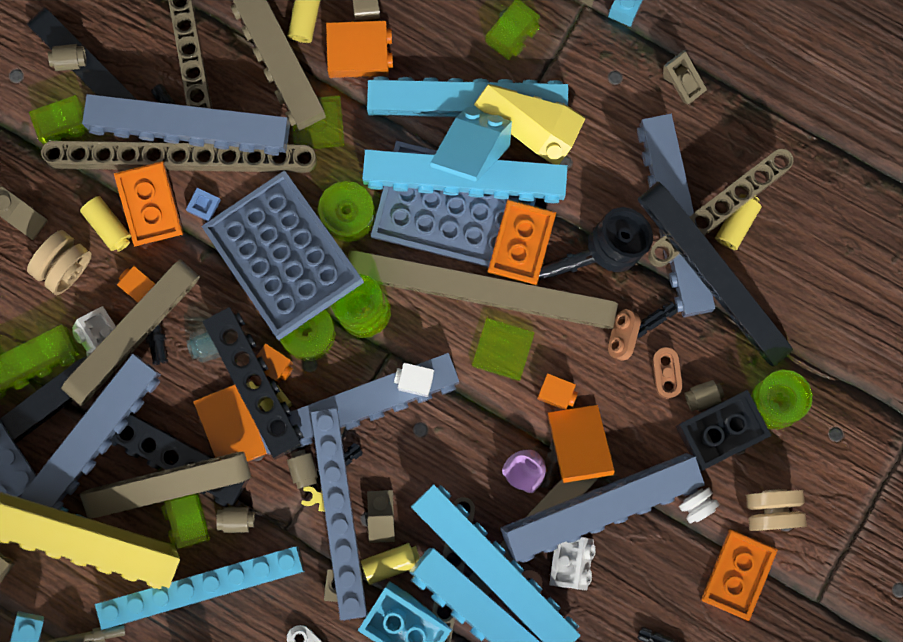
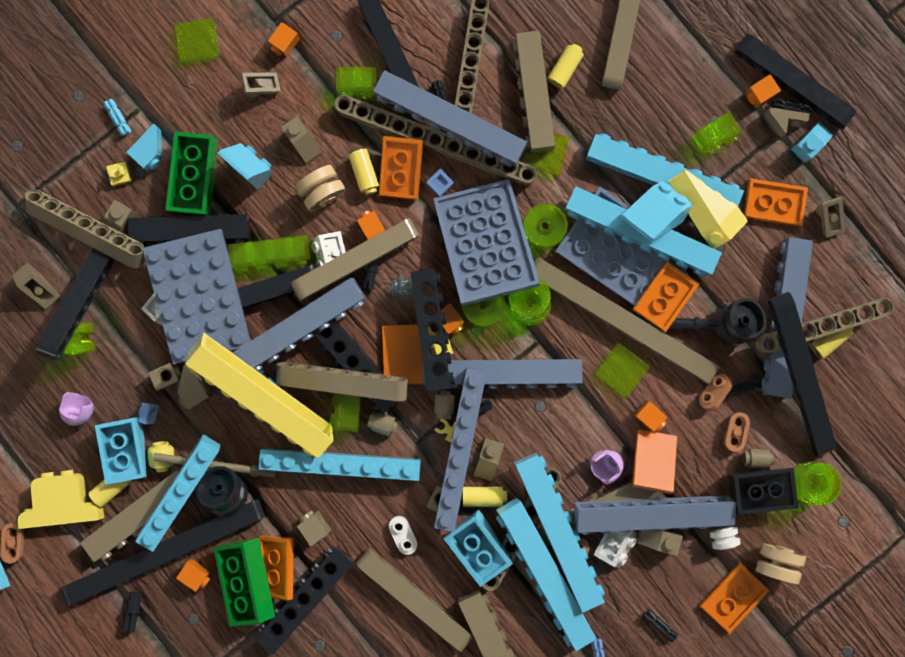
camera: 25 degrees right, 5 degrees up
dark tan brick [48,44,86,71] -> none
orange brick [326,21,393,78] -> none
white brick [394,363,434,397] -> none
none -> dark tan slope [636,529,683,556]
none -> orange tile [743,179,808,227]

